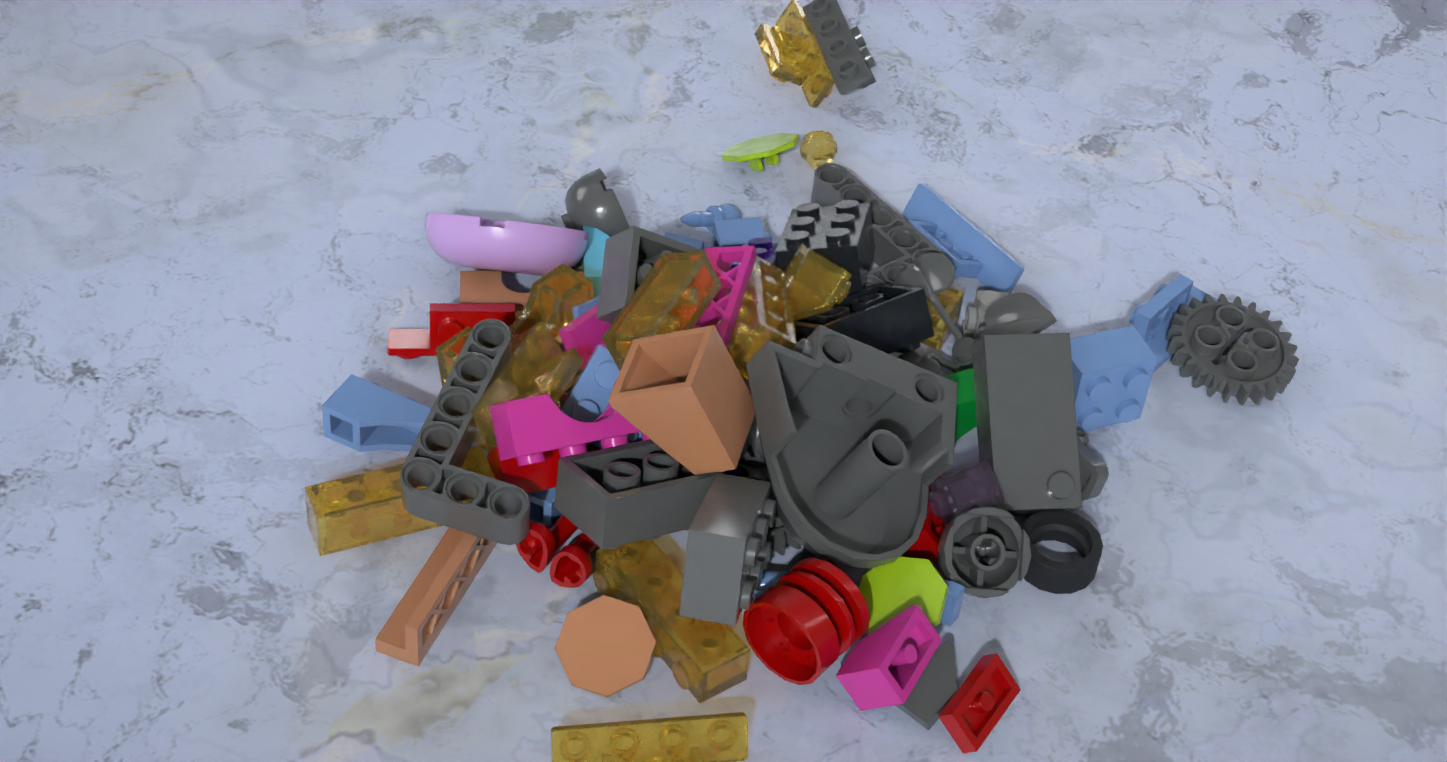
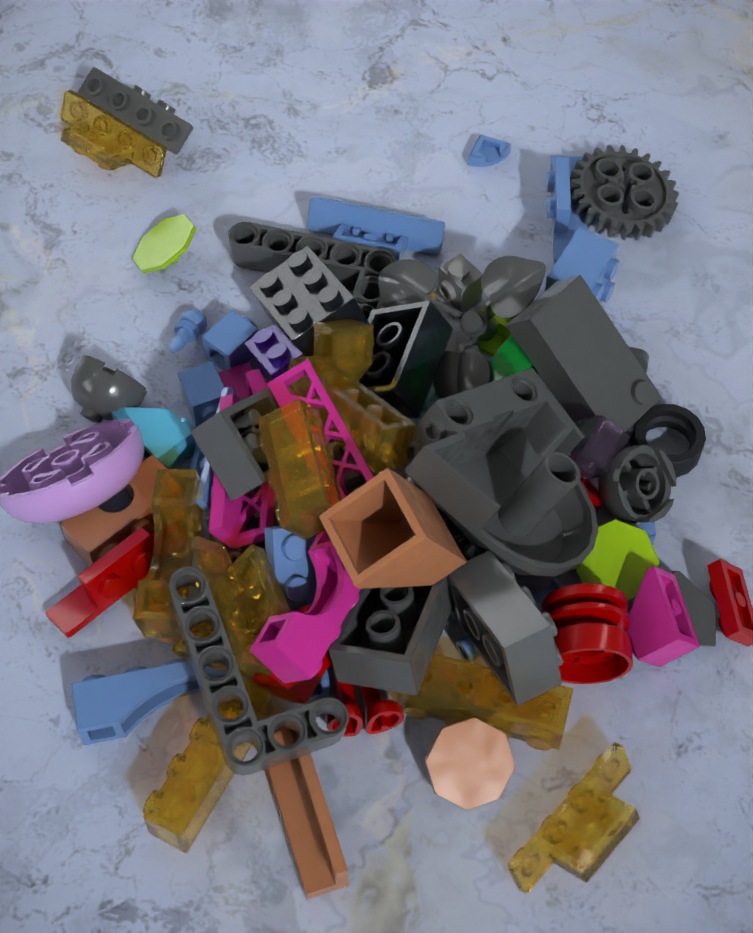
camera: 35 degrees left, 15 degrees up
clear yellow plate [800,131,837,169] -> none
none -> medium blue tile [468,134,511,167]

